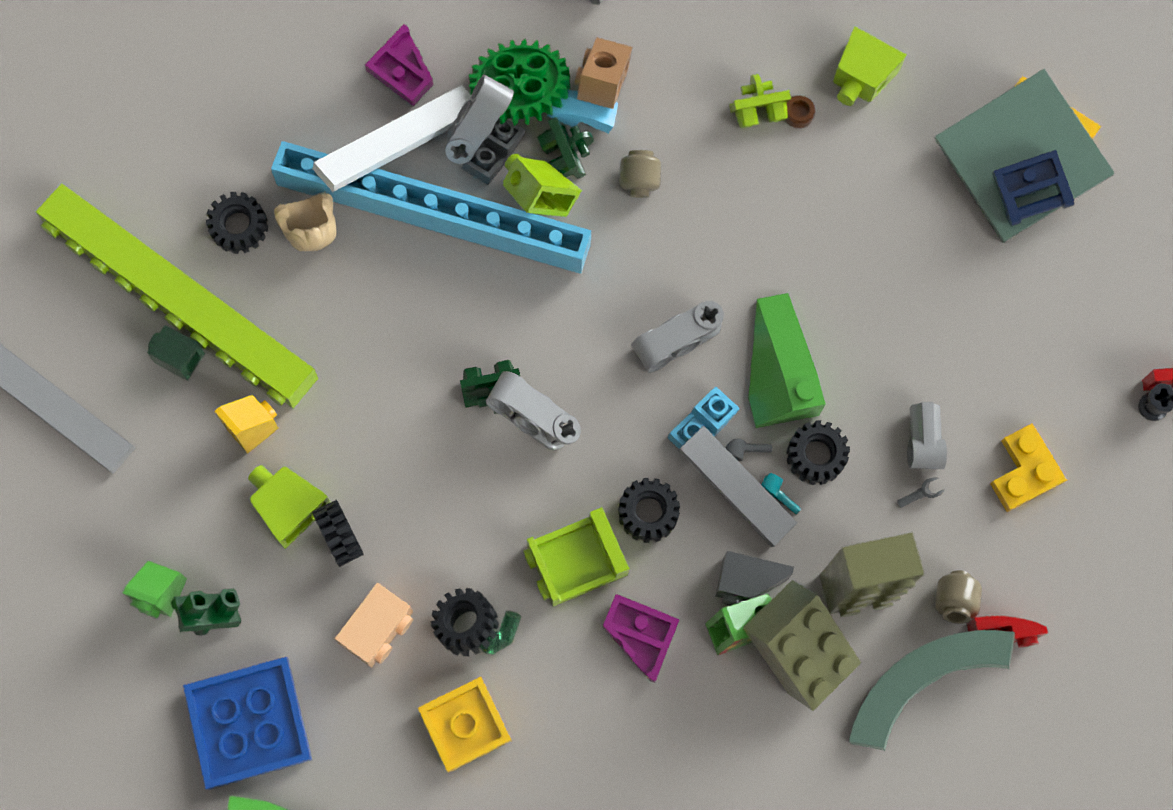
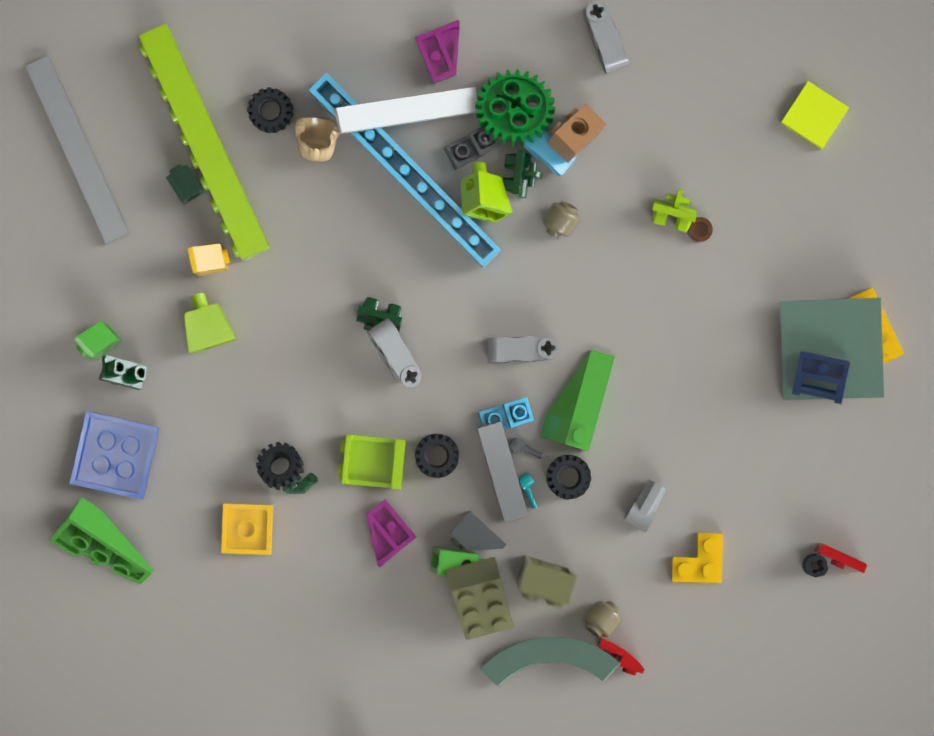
camera: 35 degrees right, 15 degrees up
black tyre [312,500,364,567] -> none
light nougat brick [335,582,413,668] -> none
light grey piece [445,75,513,164] -> none
lime torso [833,26,907,106] -> none
dark grey hand [897,477,945,508] -> none

